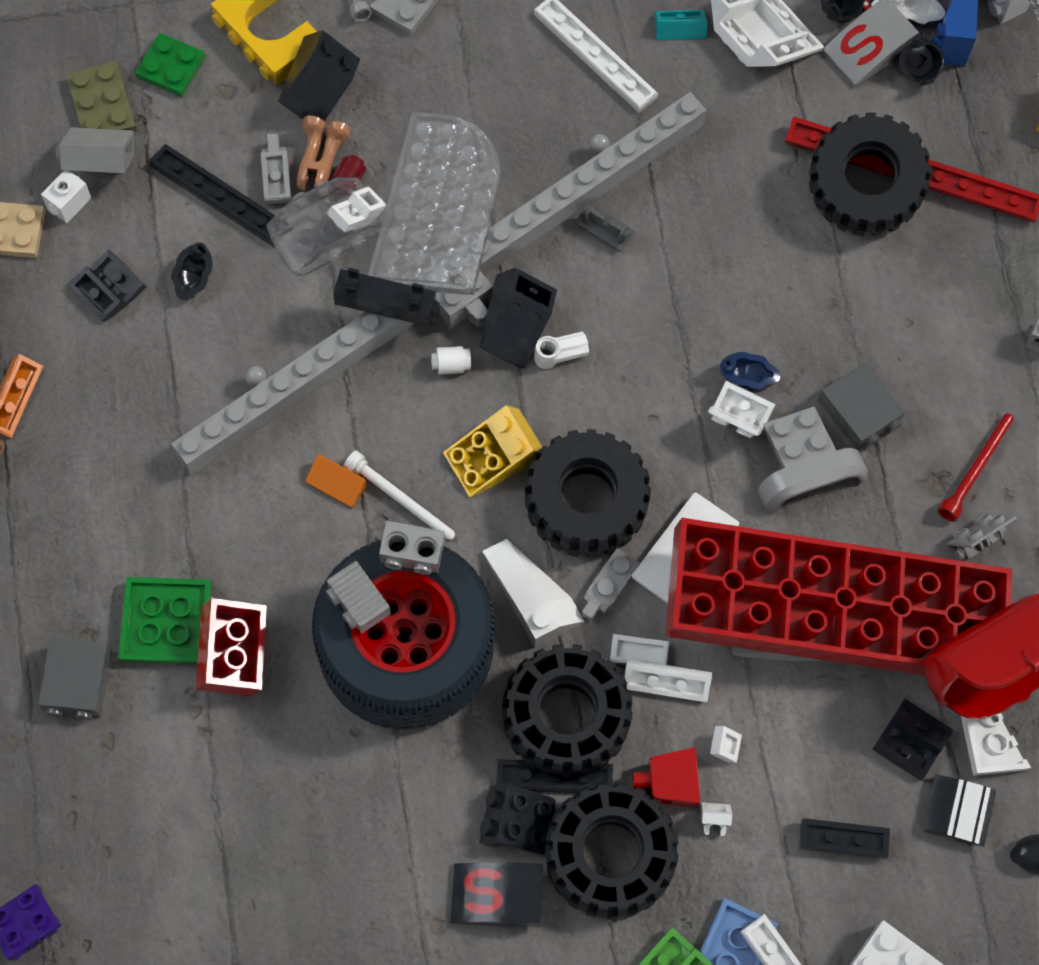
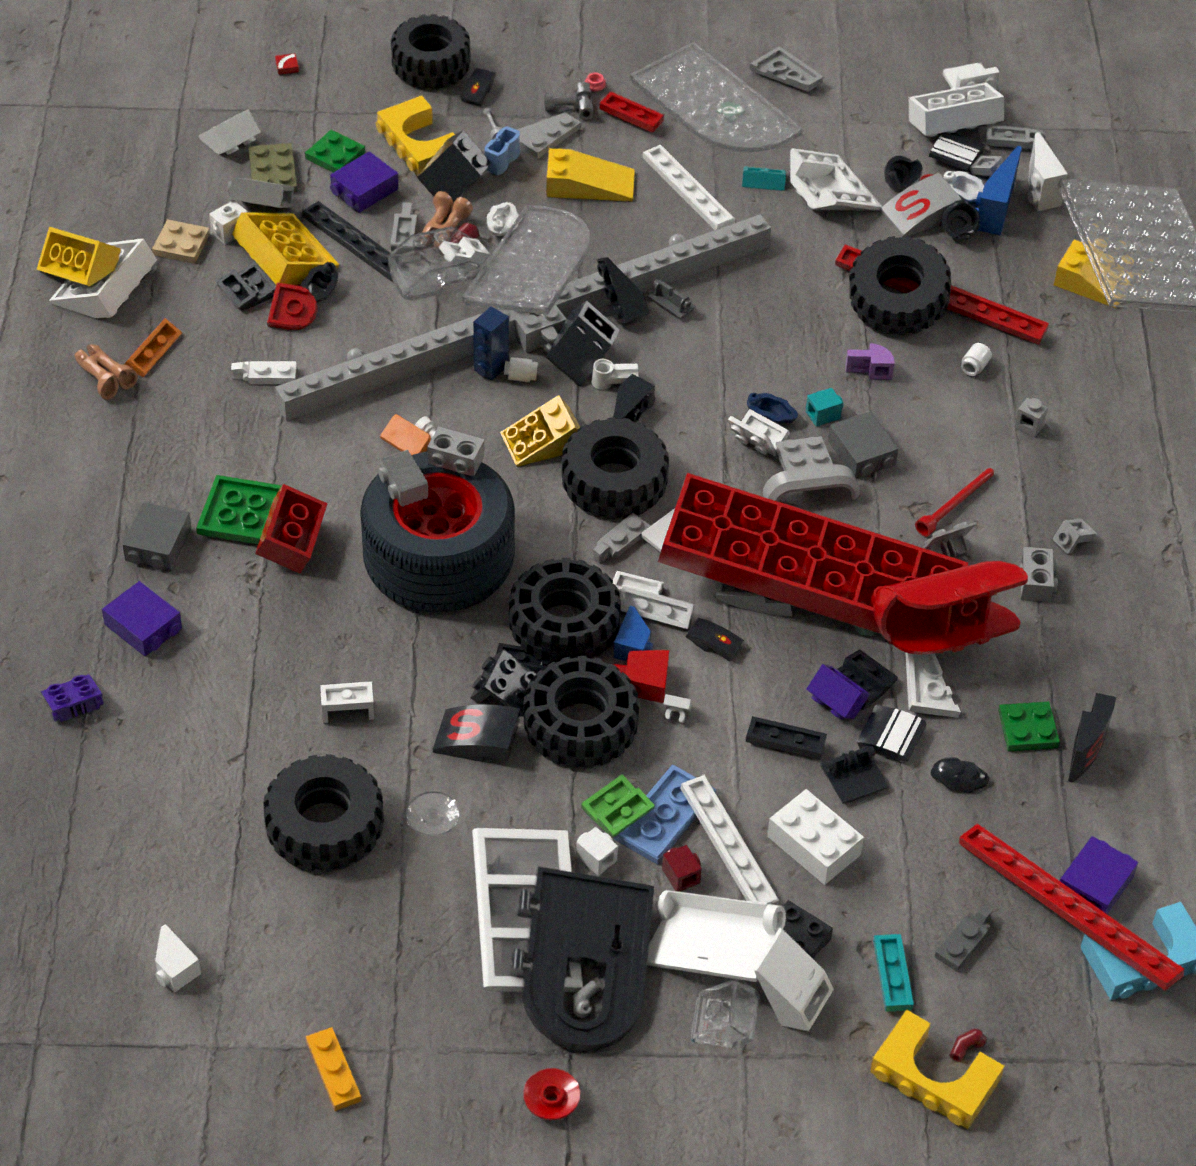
camera: 10 degrees right, 20 degrees down
black brick [333,268,440,327] -> none
white wedge [482,539,584,648] -> none
white plate [710,726,742,763] -> none
none -> dark purple brick [102,581,182,656]
none -> white slope [199,109,261,155]
none -> white hinge [231,361,297,384]
none -> yellow slope [232,212,339,285]
none -> red tile [267,282,318,330]
none -> white panel [320,681,374,723]
none -> dark purple brick [330,151,399,213]
none -> dark blue brick [473,306,509,381]
none -> medium blue brick [485,126,520,175]
none -> white arm [487,202,520,236]
none -> yellow slope [546,148,635,202]
none -> black slope [597,257,649,324]
none -> black slope [613,374,656,422]
none -> blue slope [614,606,653,661]
none -> black slope [685,618,744,661]
none -> teal brick [805,388,844,427]
none -> dark purple brick [806,664,870,720]
none -> black hinge [820,745,890,804]
none -> medium lavender brick [845,344,894,380]
none -> white brick [961,343,992,376]

